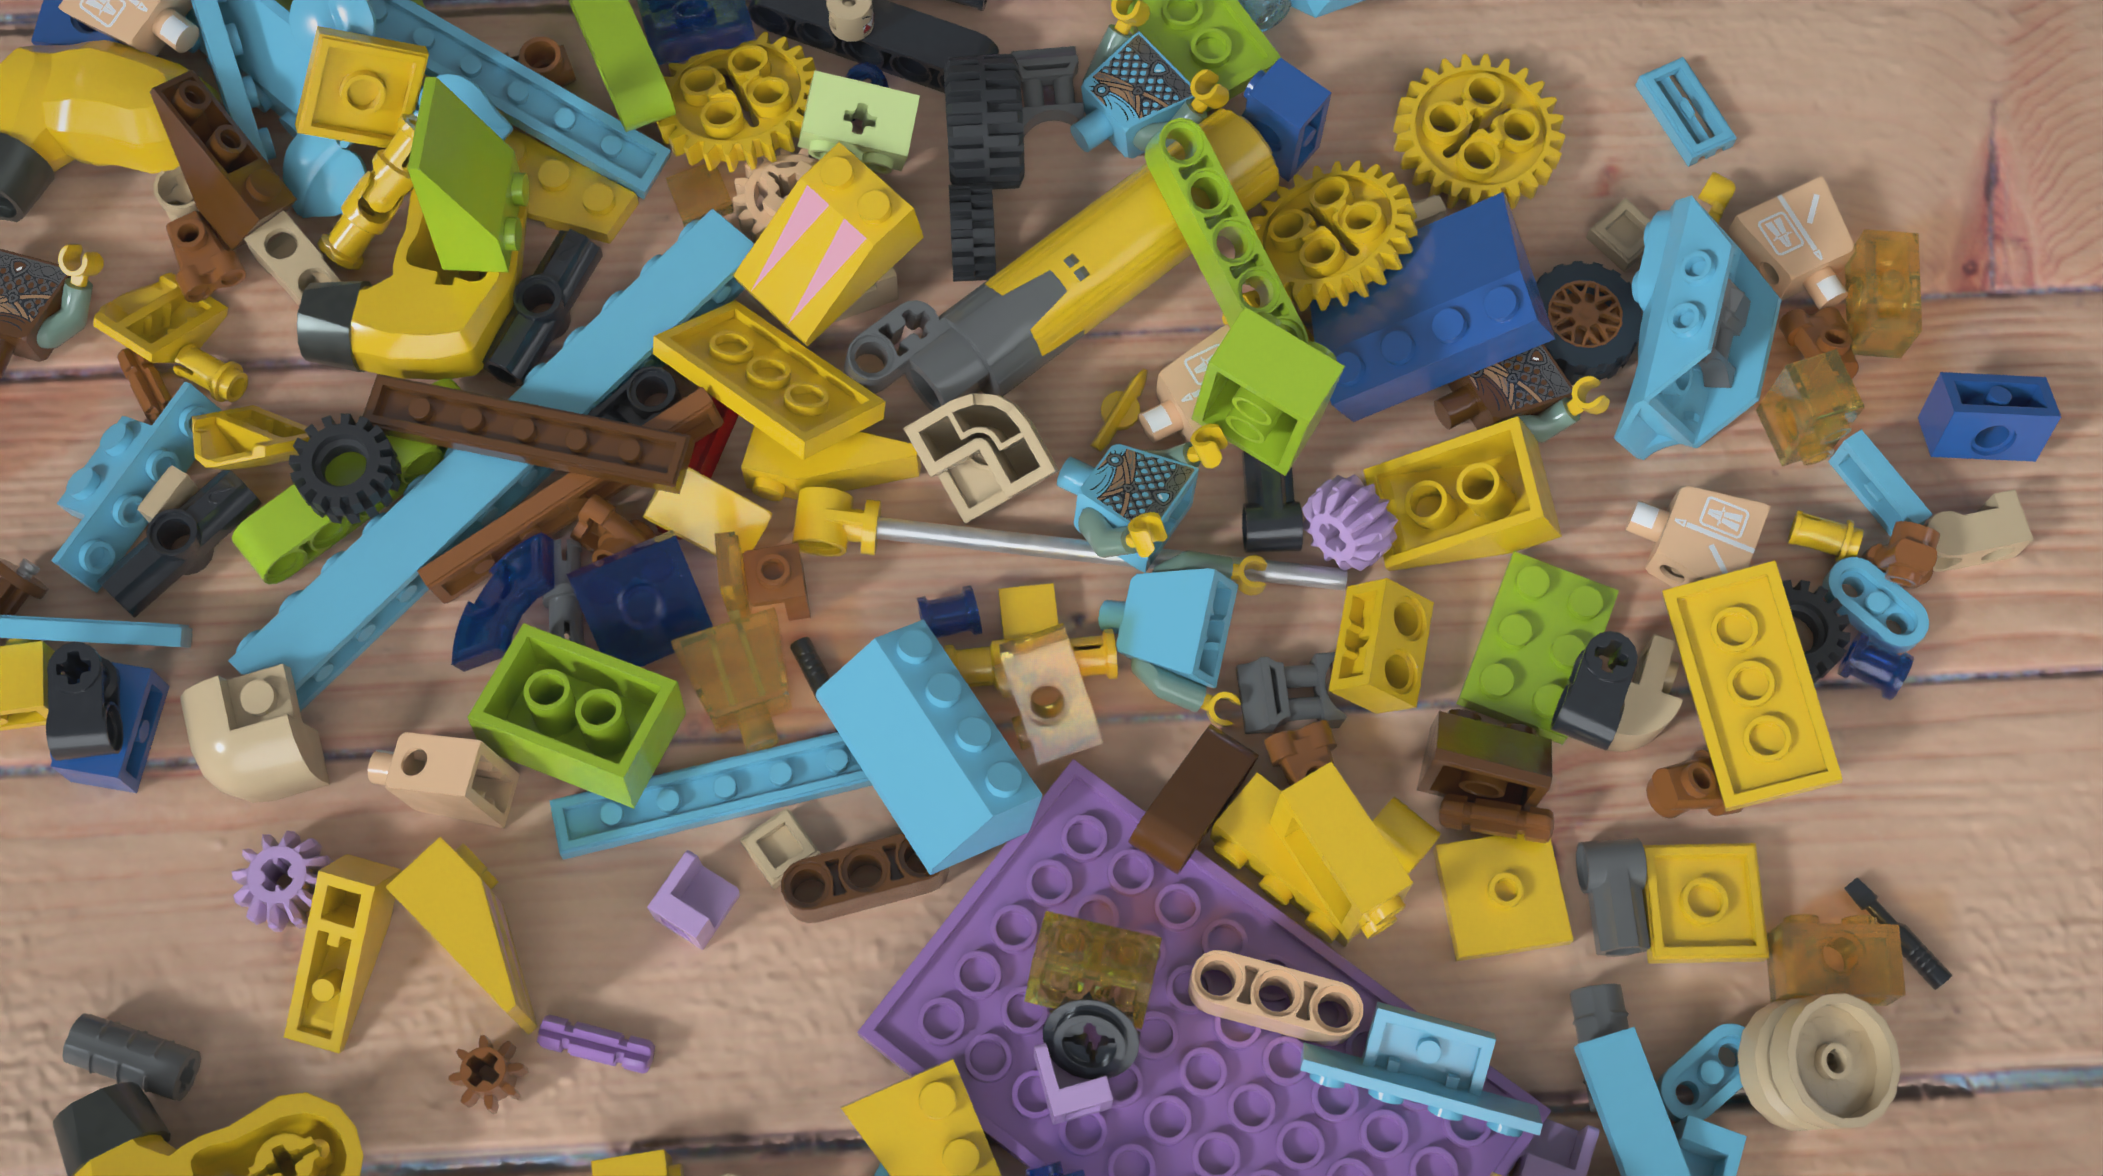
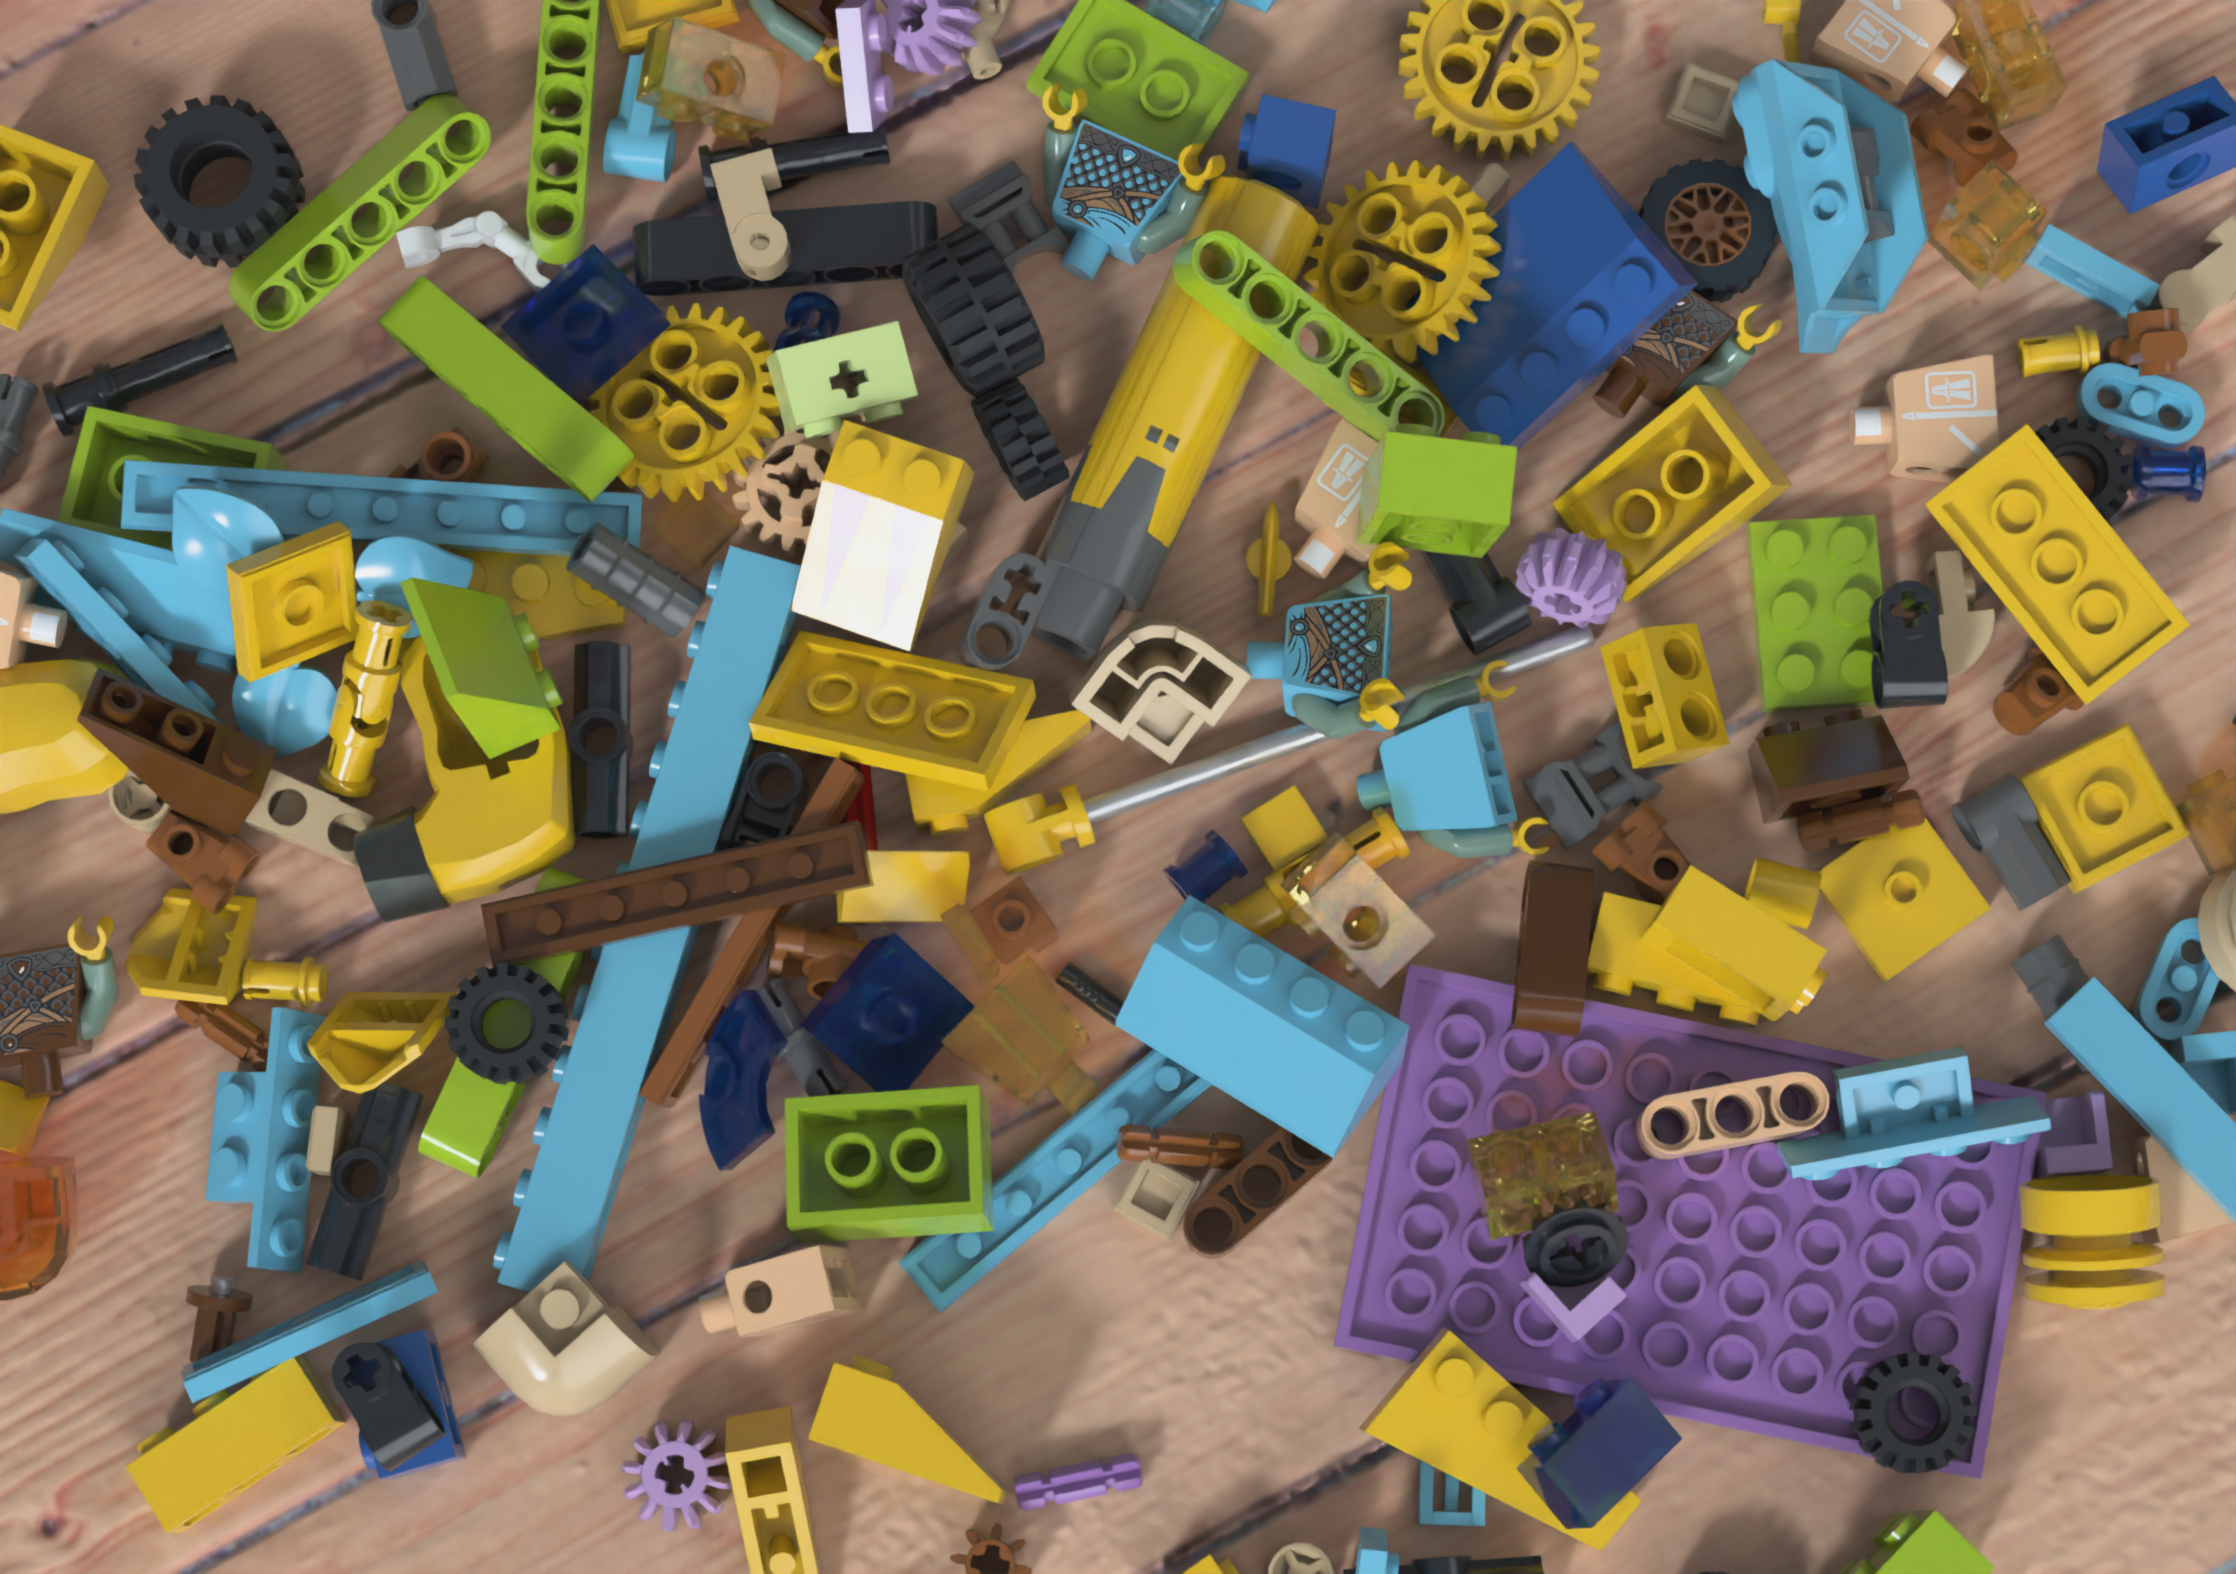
camera: 20 degrees left, 10 degrees up
lavender panel [647,850,740,950] -> none
none -> dark grey axle [566,523,704,638]
none -> dark orange axle [1116,1124,1243,1170]

